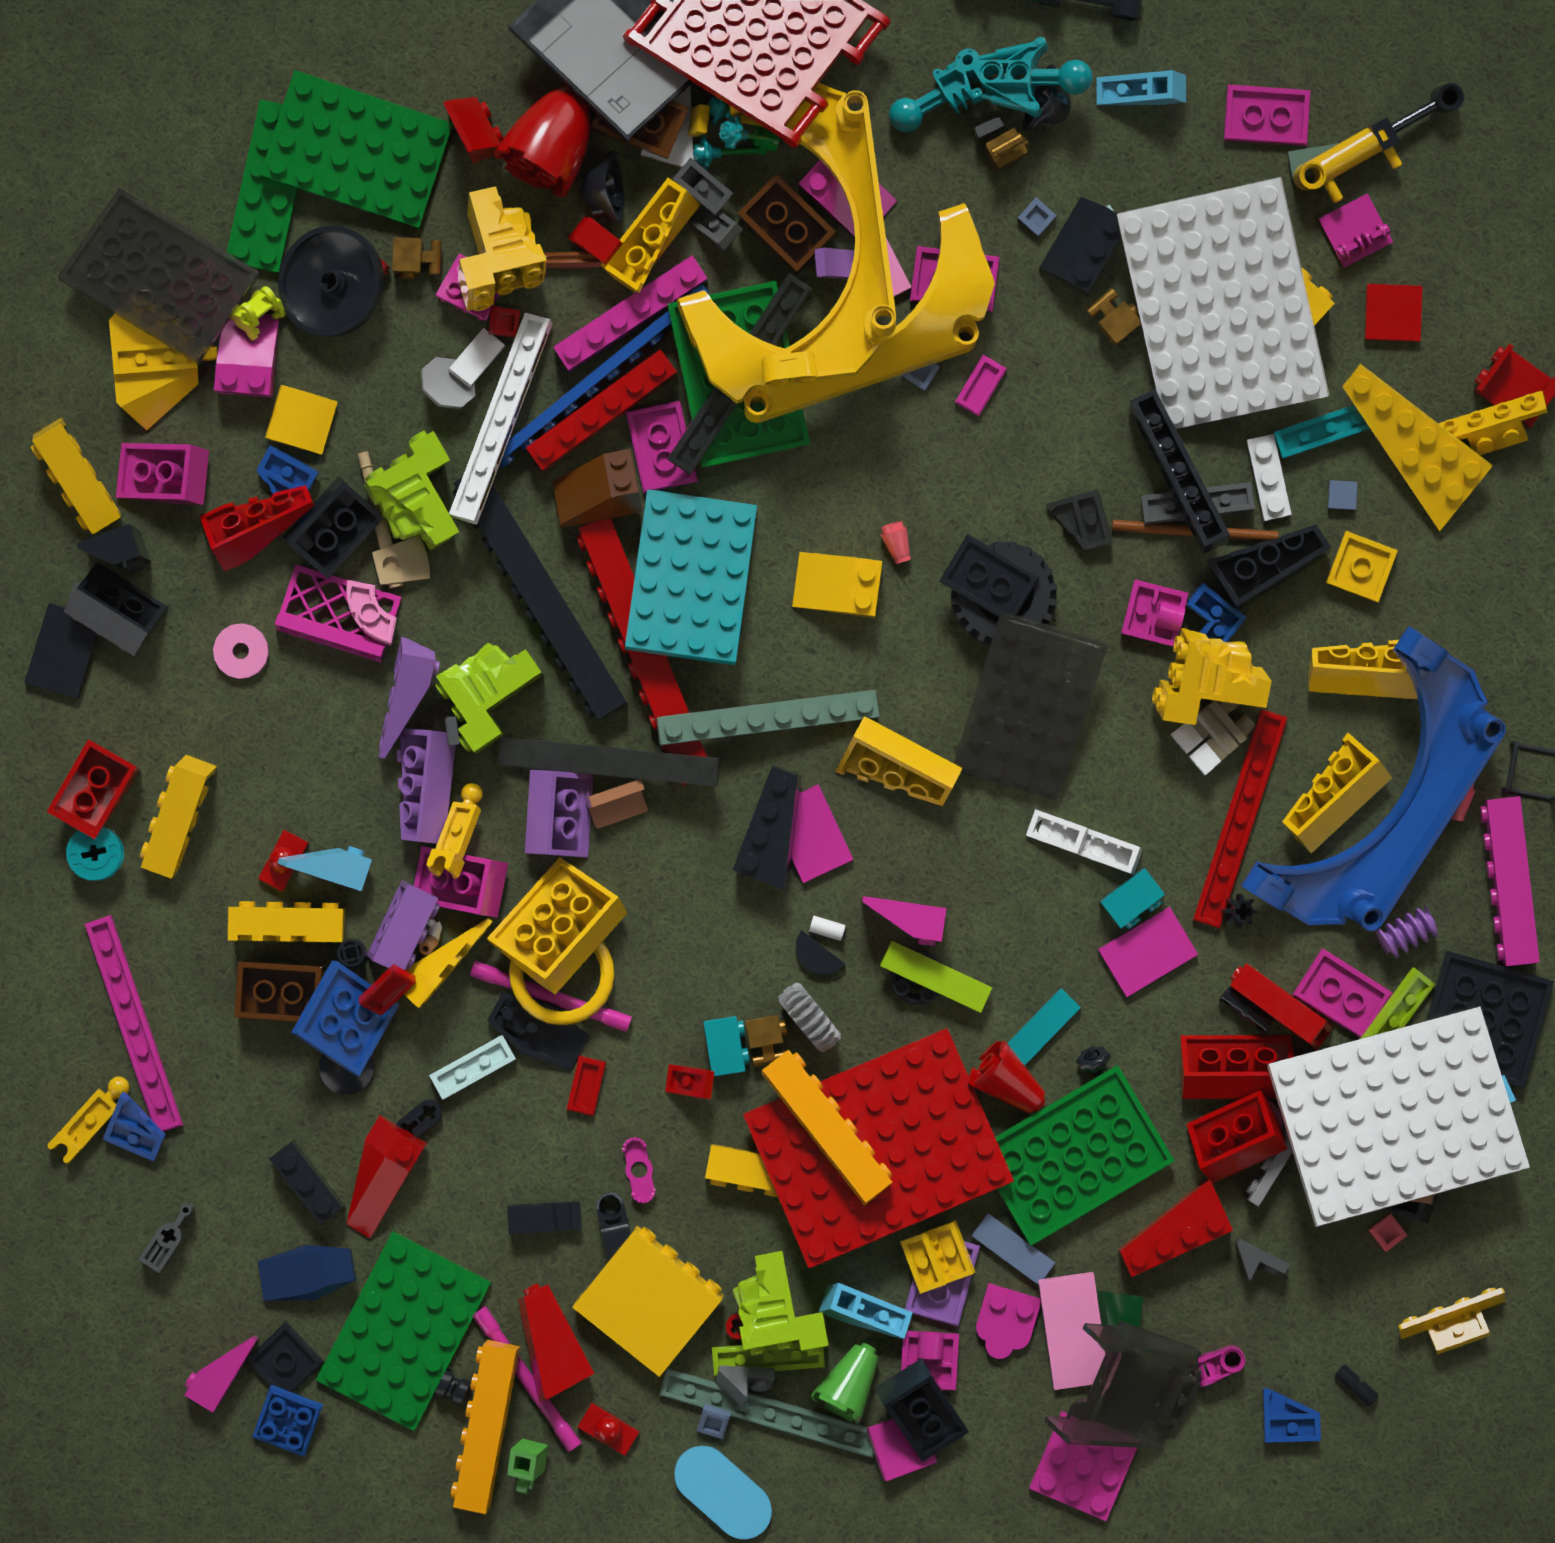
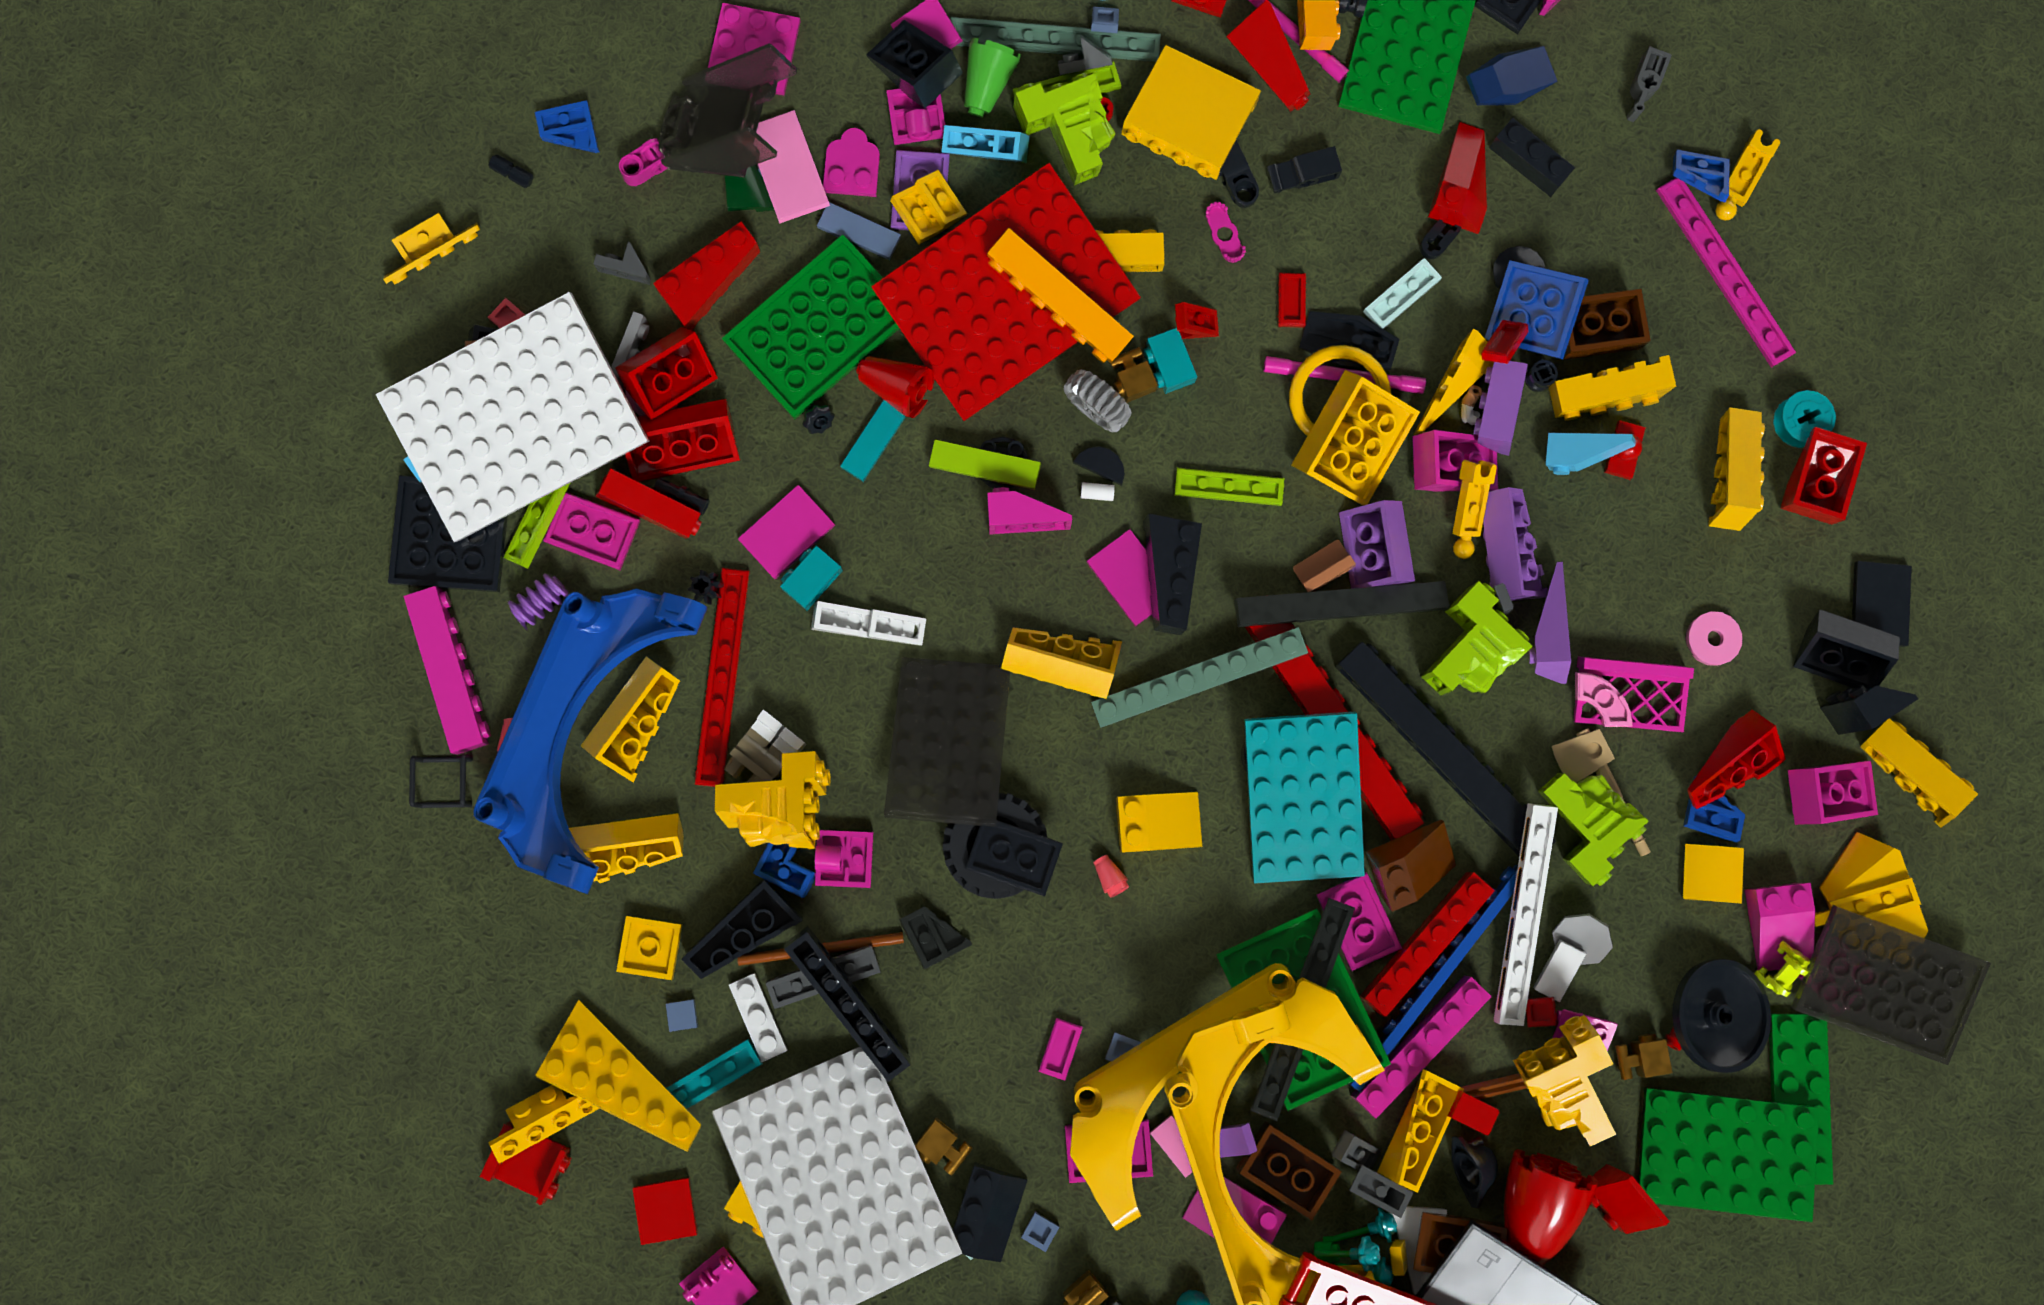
camera: 160 degrees right, 5 degrees down
black slope [283,476,384,579] -> none
none -> lime tile [1174,468,1285,506]

